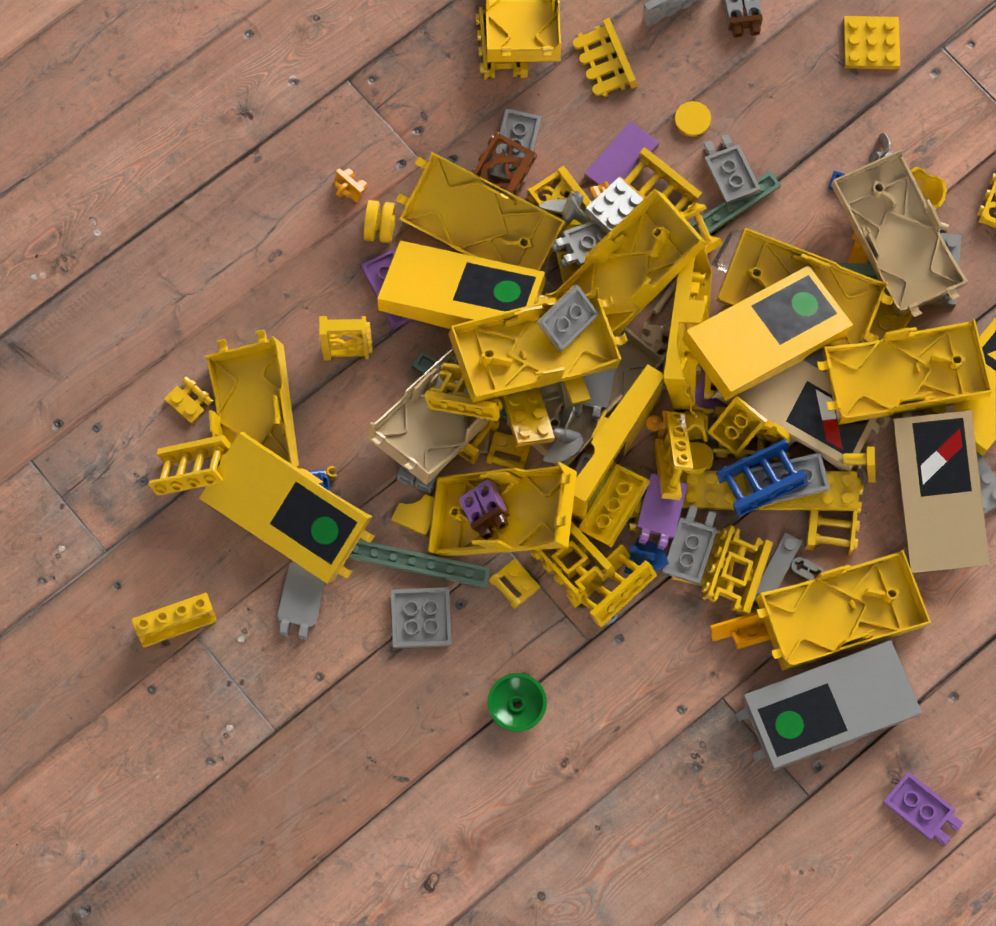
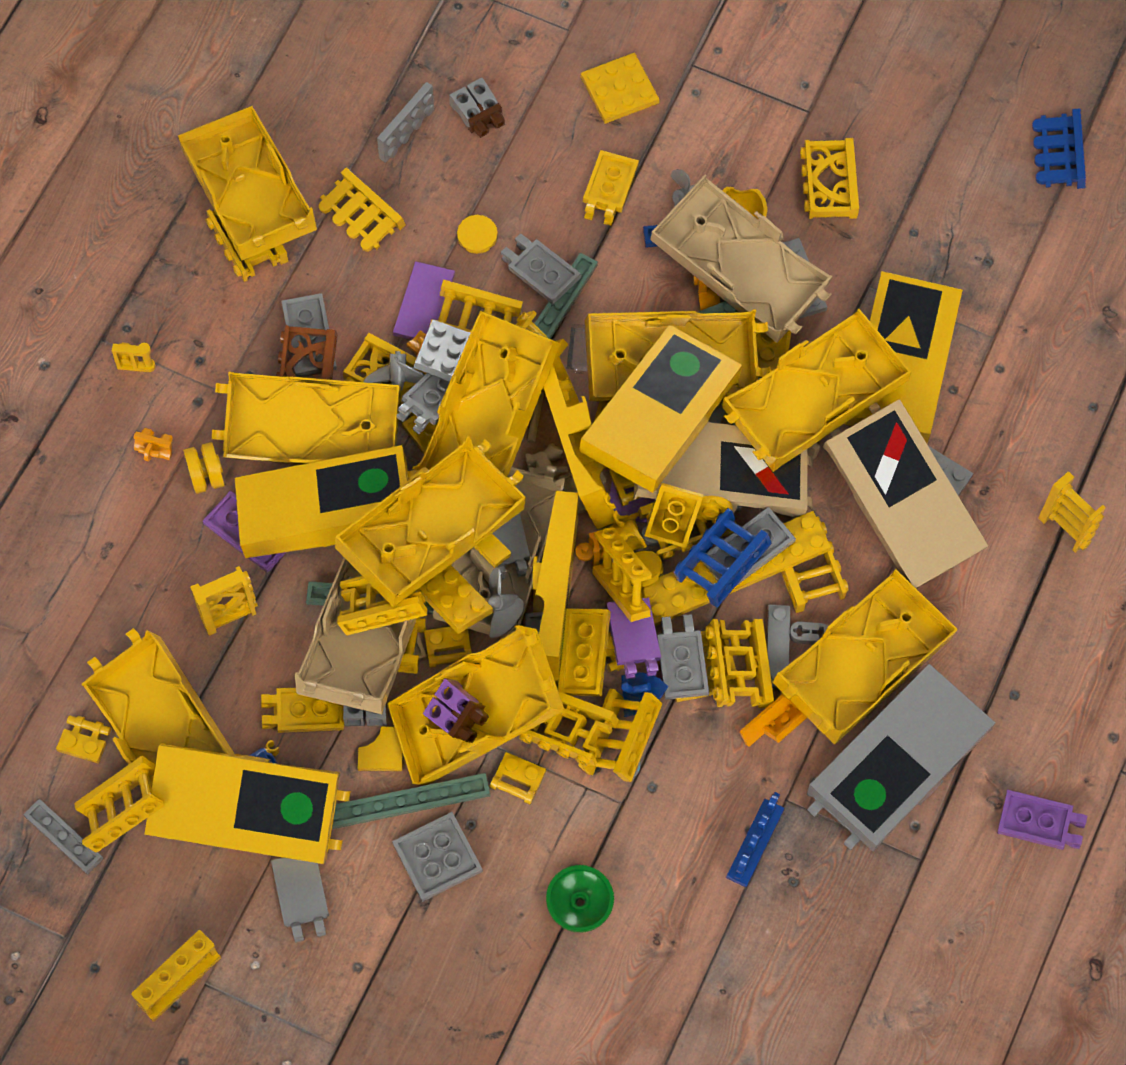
camera: 25 degrees left, 5 degrees down
light grey tile [537,285,599,352] -> none
yellow piece [843,447,876,483] -> none
none -> light grey plate [23,799,103,875]
none -> yellow plate [112,342,156,372]
none -> yellow tile [261,688,344,733]
none -> yellow tile [583,150,639,226]
none -> blue fence [726,792,785,887]

